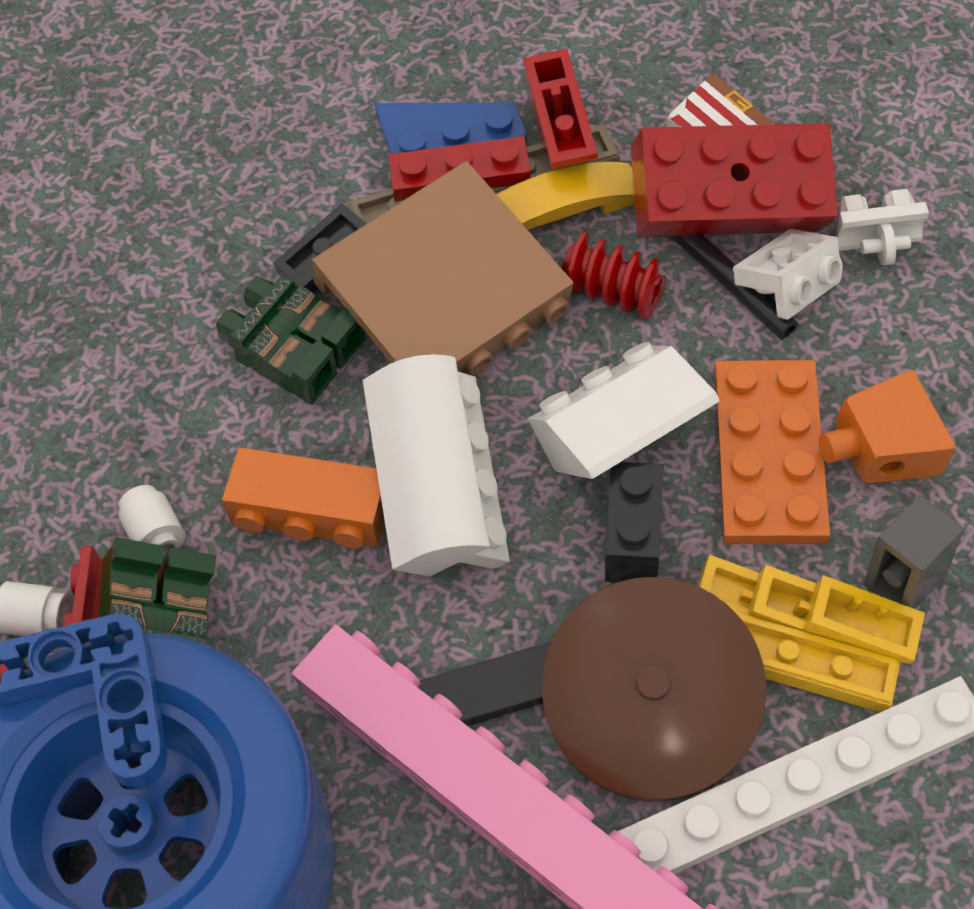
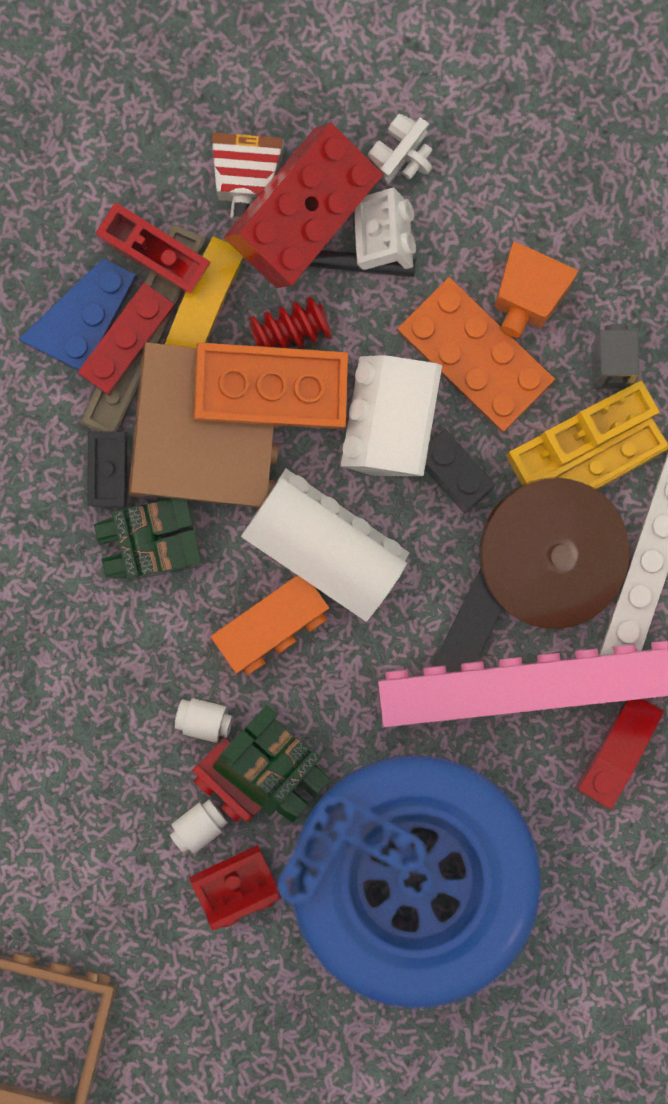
camera: 50 degrees left, 25 degrees up
none -> orange plate [193,342,348,429]

